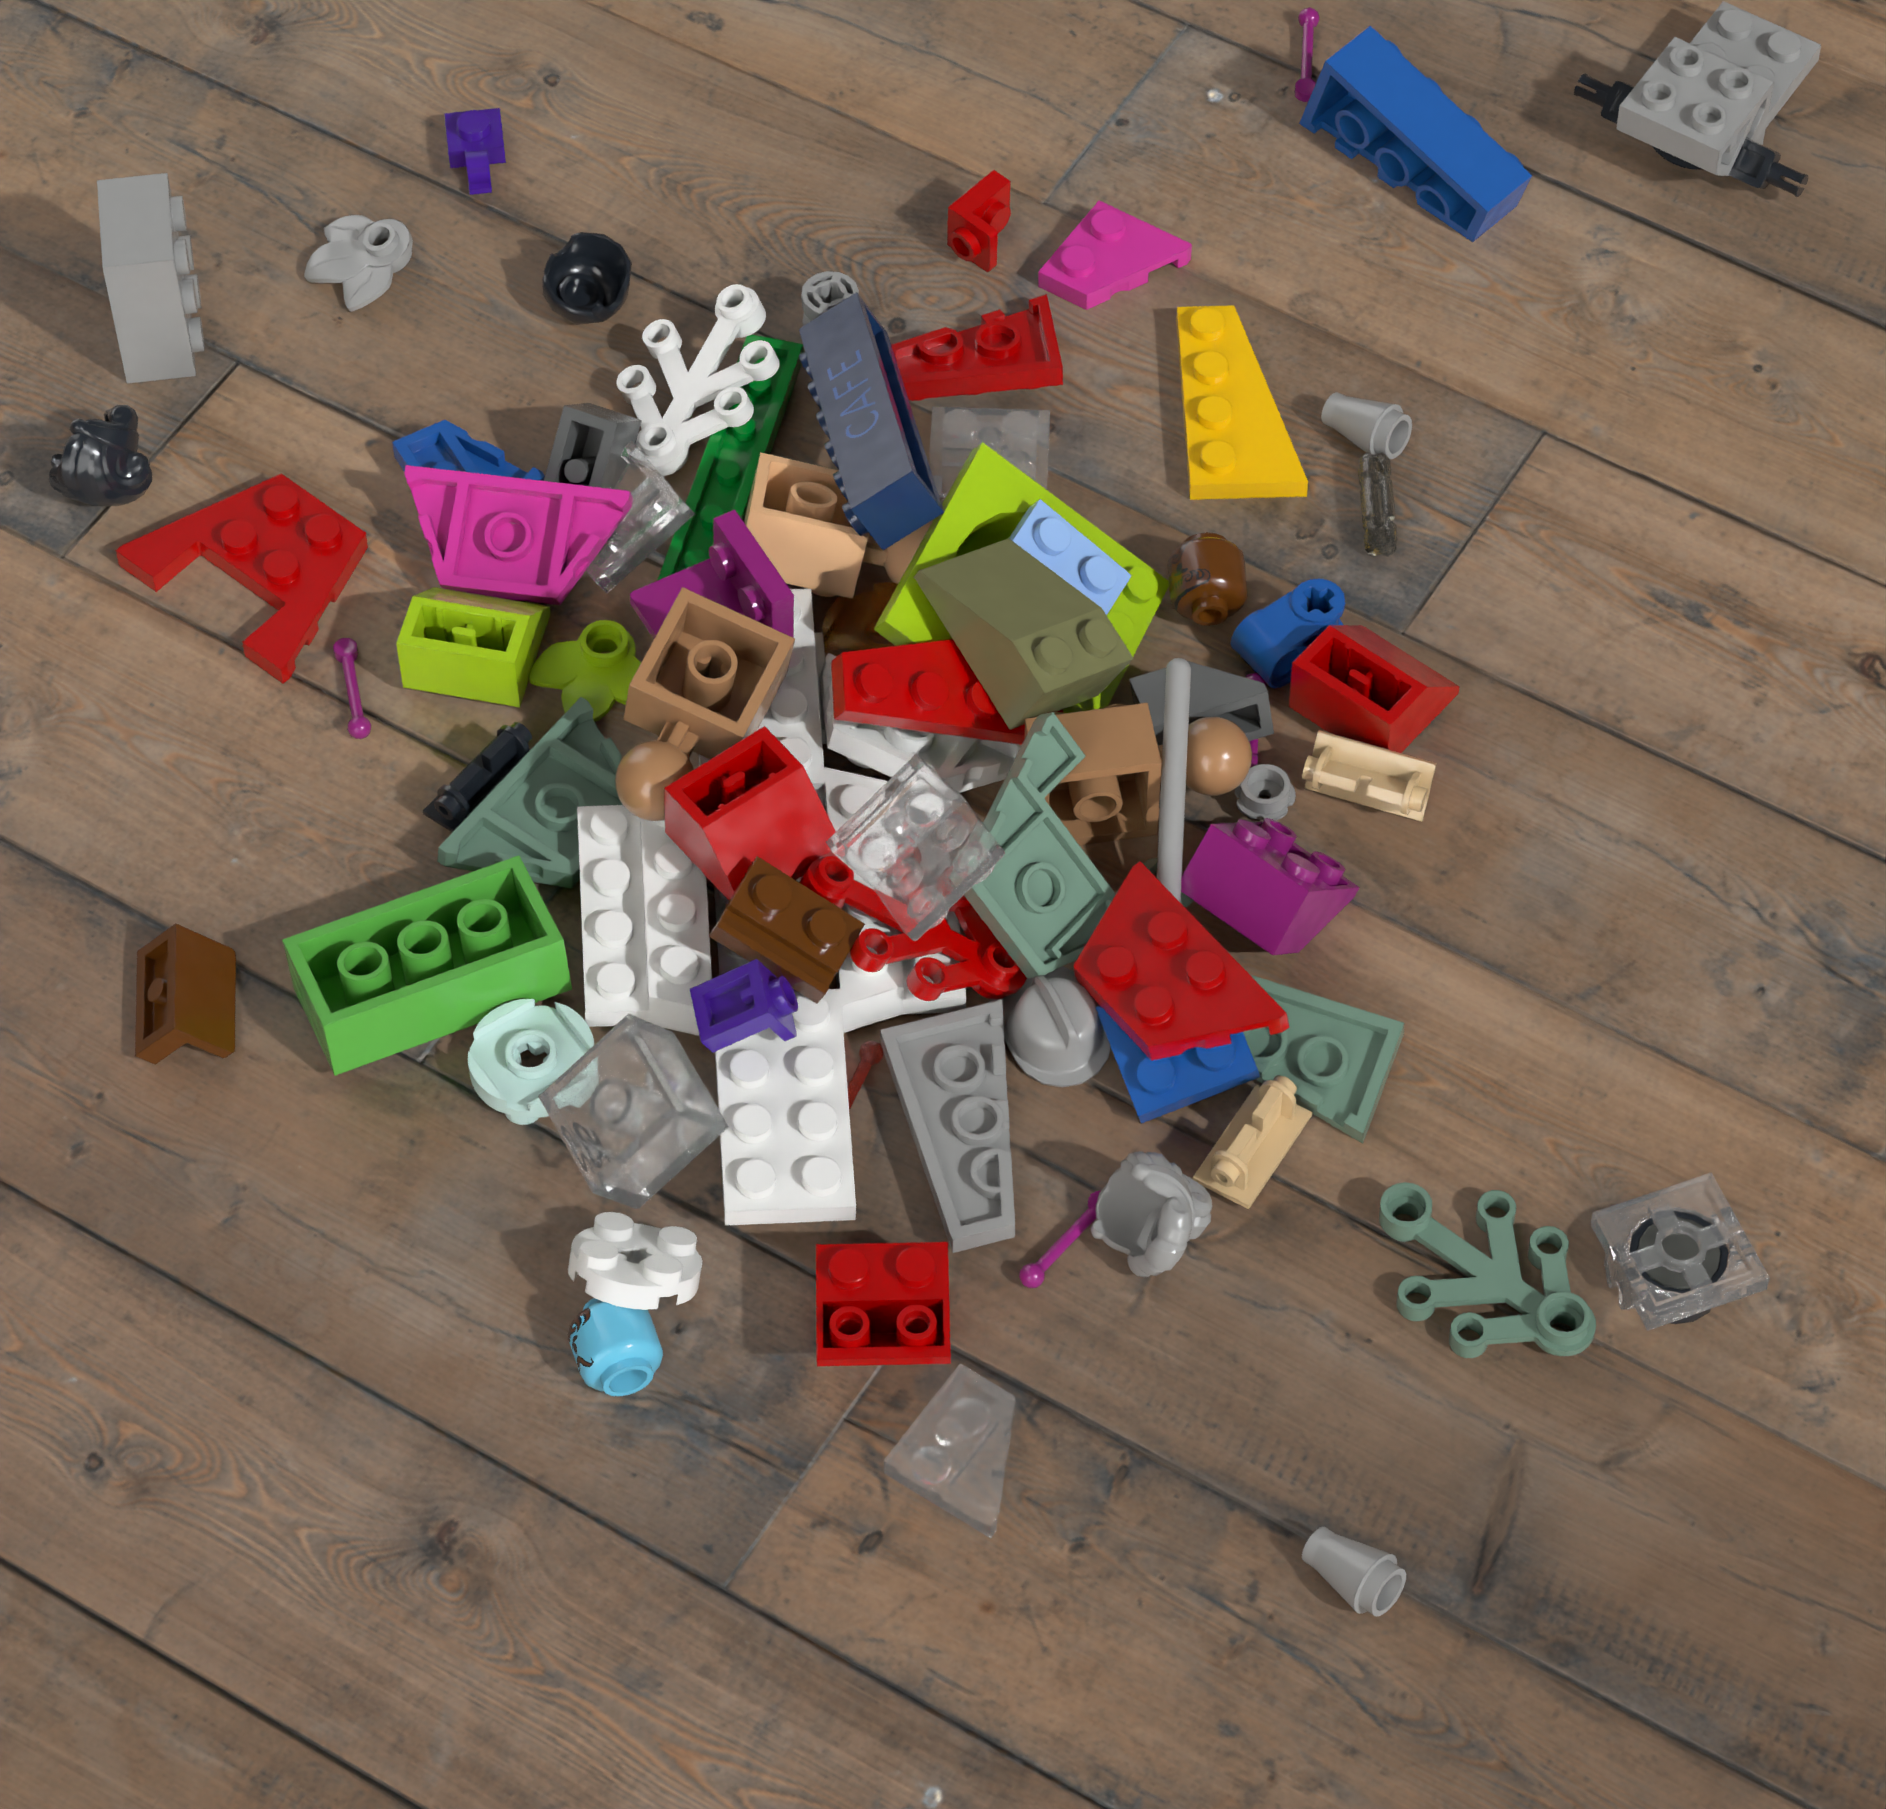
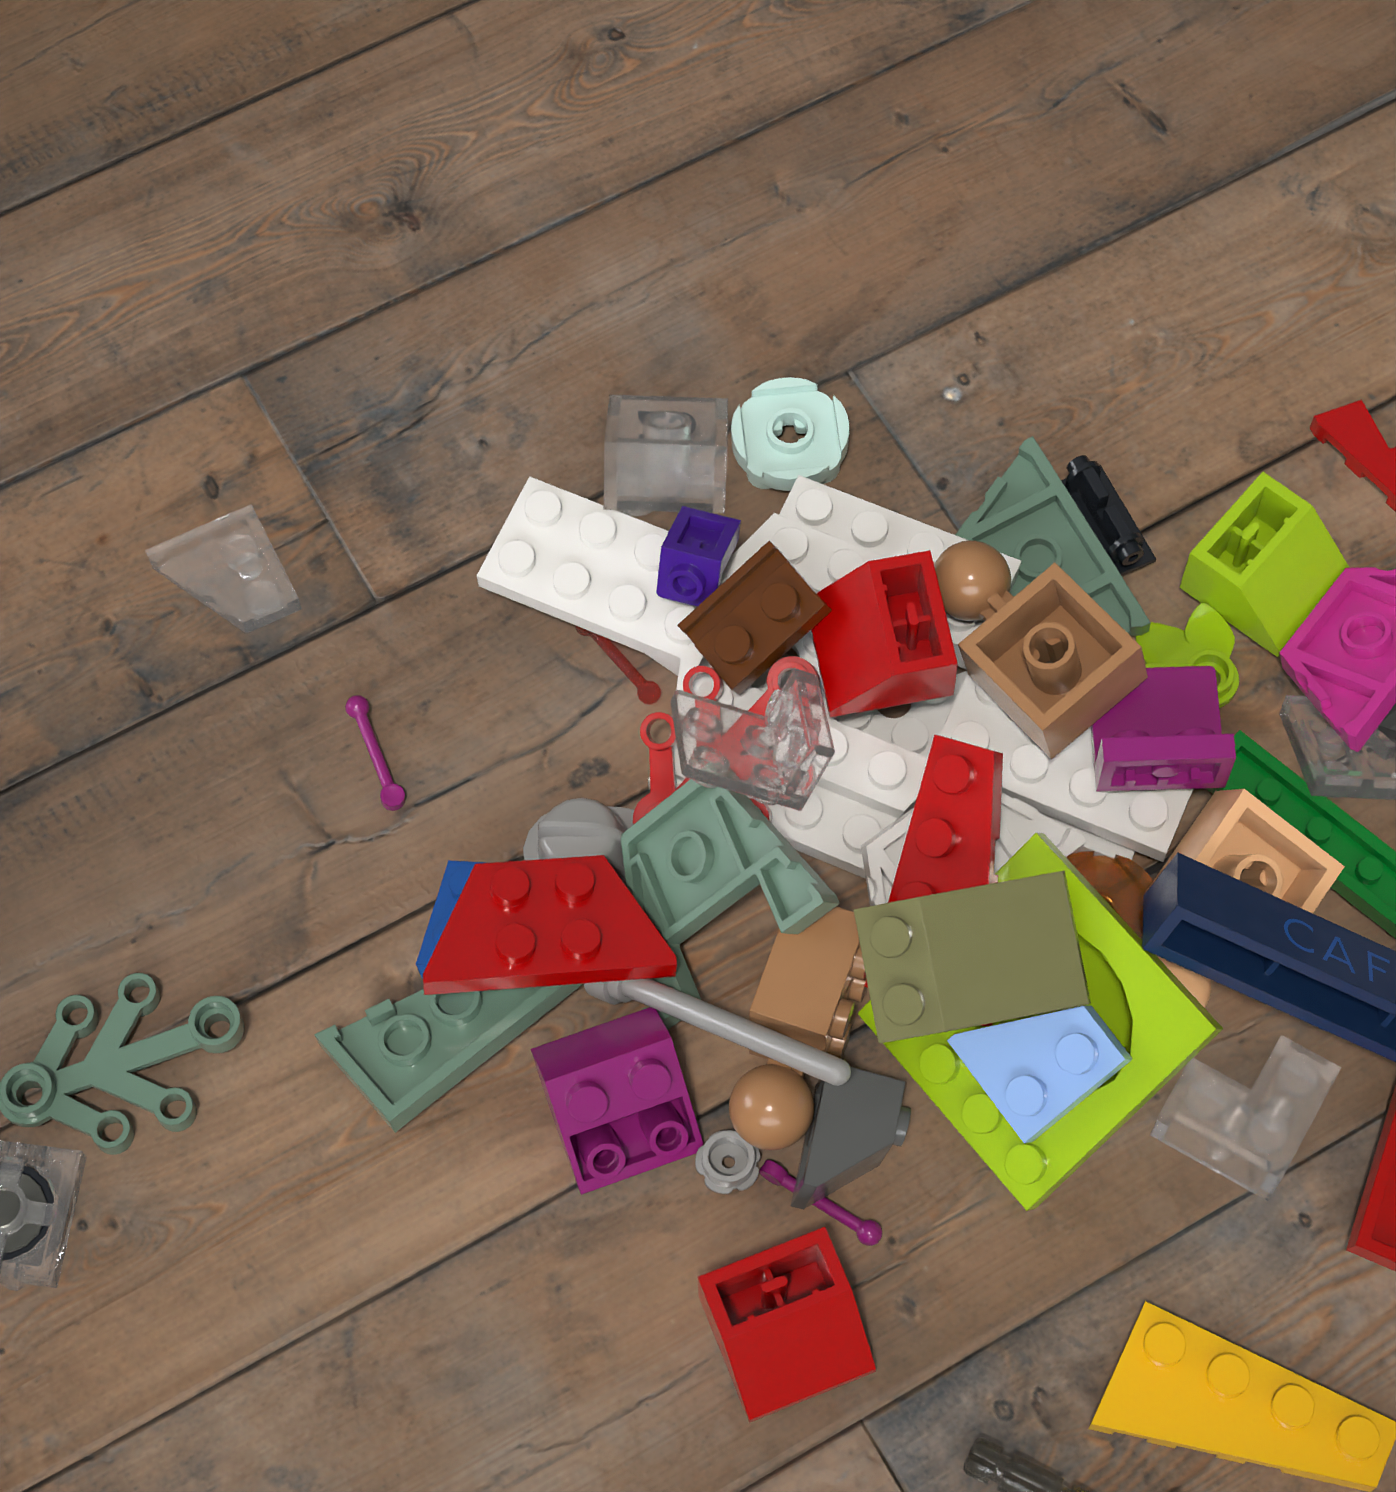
camera: 120 degrees right, 10 degrees up
reddish brown panel [135,923,236,1065] -> none
bright green brick [282,855,572,1076] -> none
magenta hinge [333,638,372,739] -> none
white plate [568,1212,702,1310] -> none
medium azure head [568,1298,663,1396] -> none
red slope [816,1242,951,1367] -> none
light grey wing [880,1000,1015,1253] -> none
light grey hair [1091,1151,1212,1277] -> none
reddish brown head [1168,532,1248,626] -> none
tan hinge [1193,1075,1312,1209] -> none
blue piece [1230,579,1345,689] -> none
tan hinge [1302,730,1437,822] -> none

